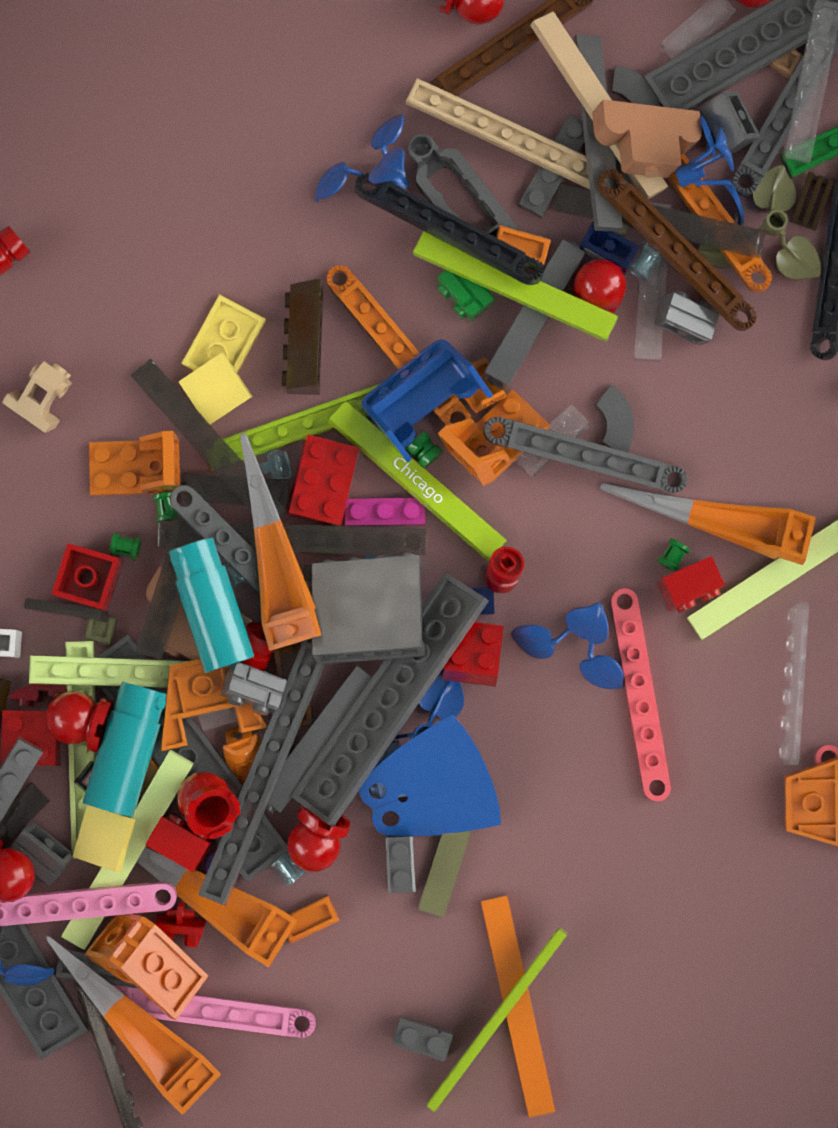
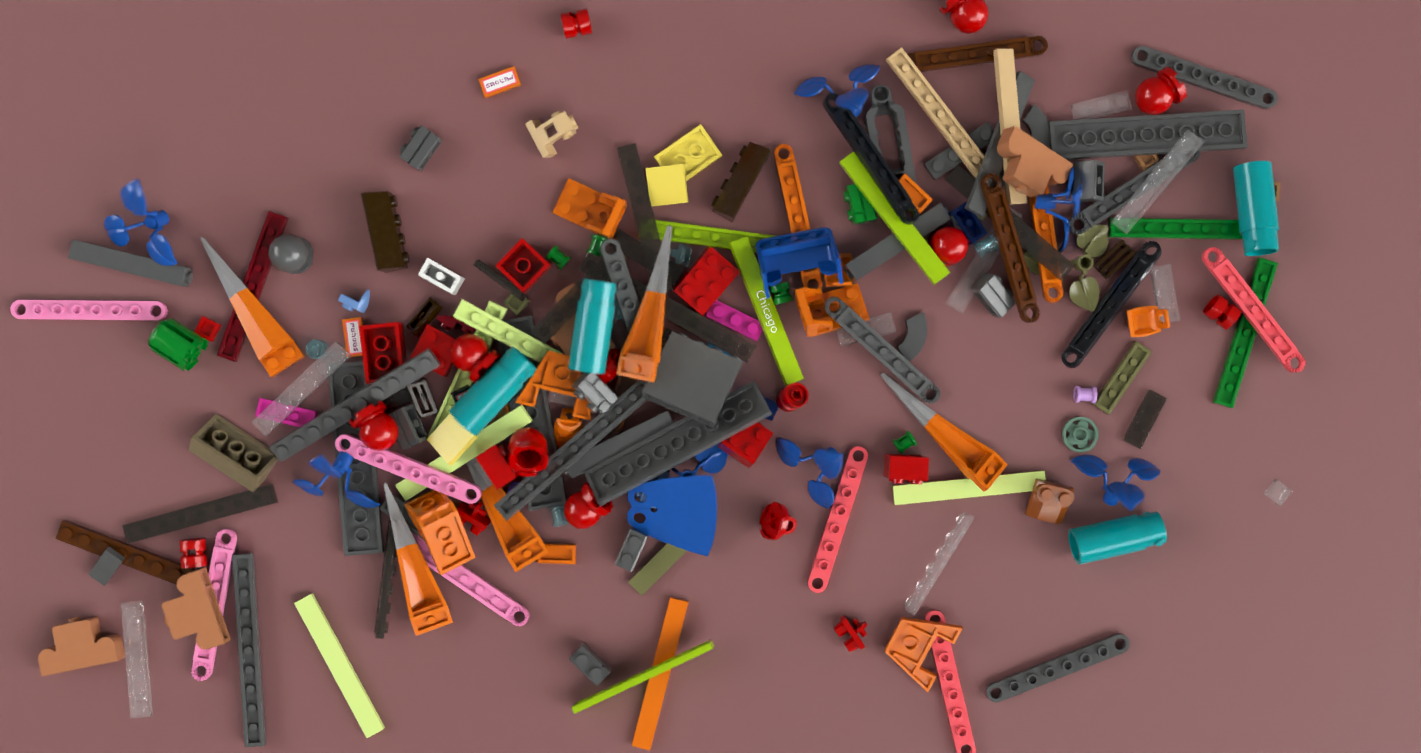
camera: 25 degrees right, 5 degrees up
none -> tile [407,377,439,418]
none -> red tile [759,502,797,541]
none -> red hips [833,615,868,652]

